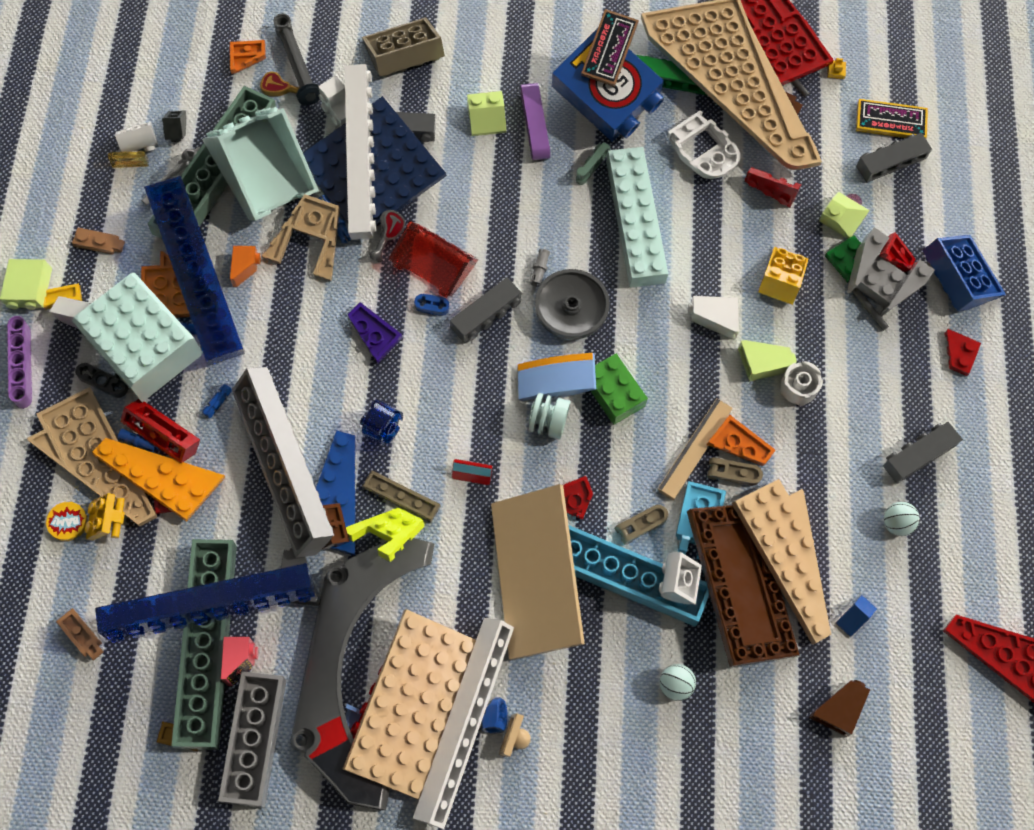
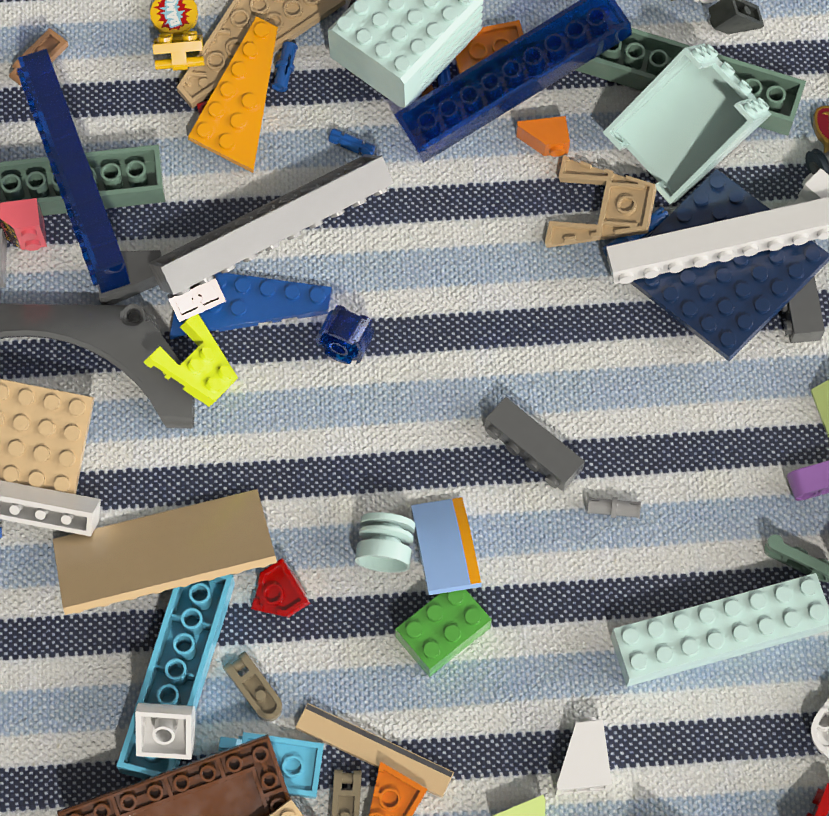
camera: 85 degrees right, 0 degrees up
red brick [120,399,200,463] -> none
light grey piece [141,147,200,206] -> none
dark purple wing [348,302,403,364] -> none
dark tan tile [362,470,441,523] -> none
dark grey piece [369,210,406,262] -> none
clear red windscreen [388,220,479,298] -> none
blue beam [415,294,449,316] -> none
red slope [452,459,492,485] -> none
dark grey dish [535,269,610,340] -> none
light aqua piece [659,664,696,701] -> none

